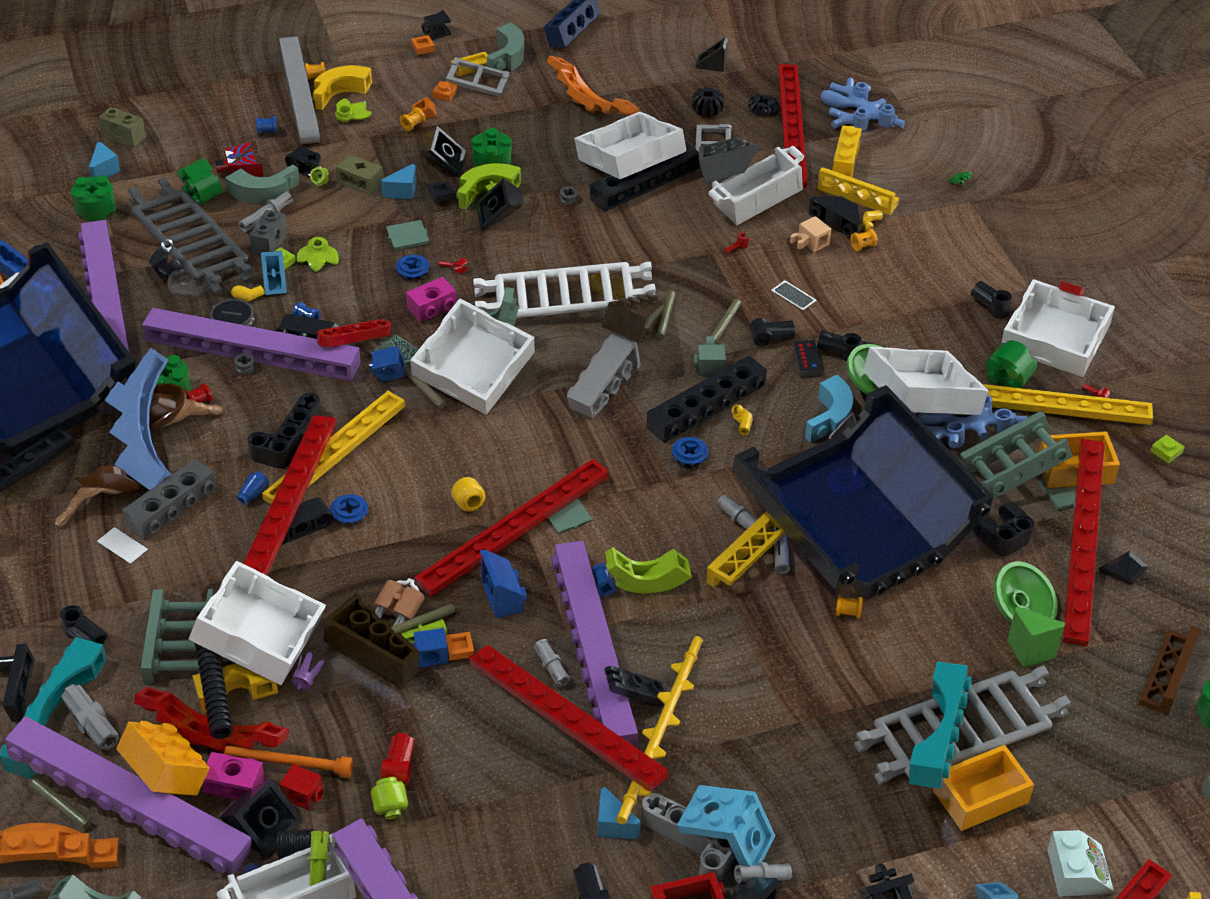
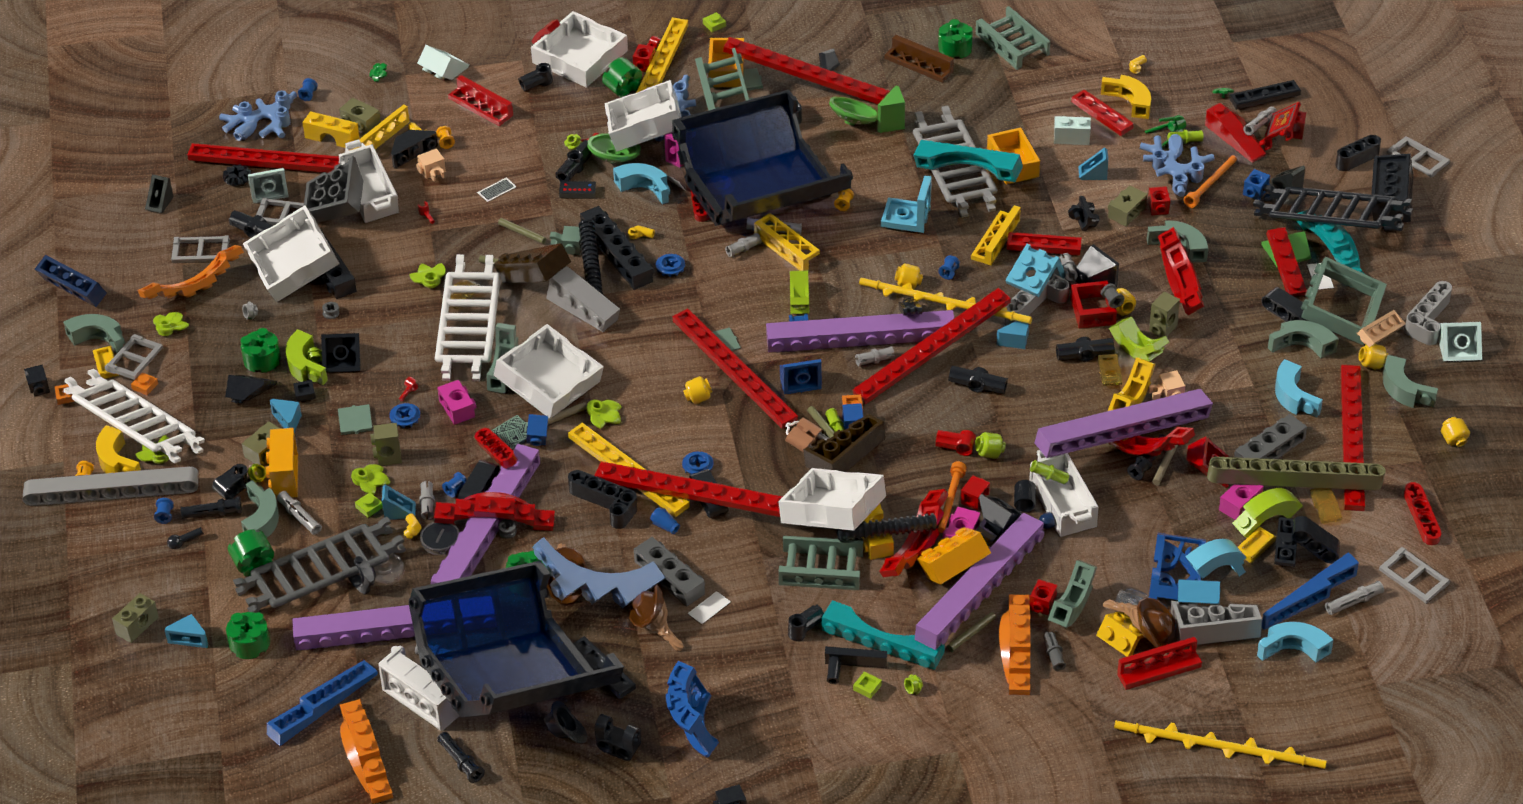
camera: 80 degrees left, 0 degrees up
light grey piece [61,684,120,751] -> none
red torso [215,141,264,177] -> none
dark grey brick [249,210,287,256] -> none
light orange bush [399,107,426,131] -> none
orange slope [411,96,437,118] -> none
black gear [692,87,724,117] -> none
black piece [749,318,795,347] -> none
none -> white bar [63,369,205,463]
none -> lime plate [153,312,189,336]
none -> black bar [167,527,204,549]
none -> light grey window [171,235,230,263]
none -> black pin [180,496,242,519]
none -> black piece [229,210,273,238]
none -> light grey plate [242,301,258,320]
none -> light aqua slope [248,168,289,203]
none -> light orange piece [266,428,298,499]
none -> blue bush [298,78,318,101]
none -> olive brick [339,98,381,134]
none -> olive brick [370,423,402,466]
none -> lime plate [409,263,446,288]
none -> light aqua slope [418,45,470,80]
none -> light grey pin [419,481,435,520]
none -> red piece [434,492,555,531]
none -> red fence [448,75,513,126]
none -> lime plate [564,134,581,150]
none -> black piece [578,219,603,295]
none -> lime plate [586,400,621,429]
none -> red brick [633,44,655,72]
none -> medium azure bracket [881,176,931,233]
none -> yellow head [895,263,923,289]
none -> blue bush [938,255,960,280]
none -> black piece [948,365,1008,394]
none -> yellow fence [971,205,1021,265]
none -> black window [976,518,1001,548]
none -> red plate [1007,232,1082,255]
none -> red brick [1029,579,1058,615]

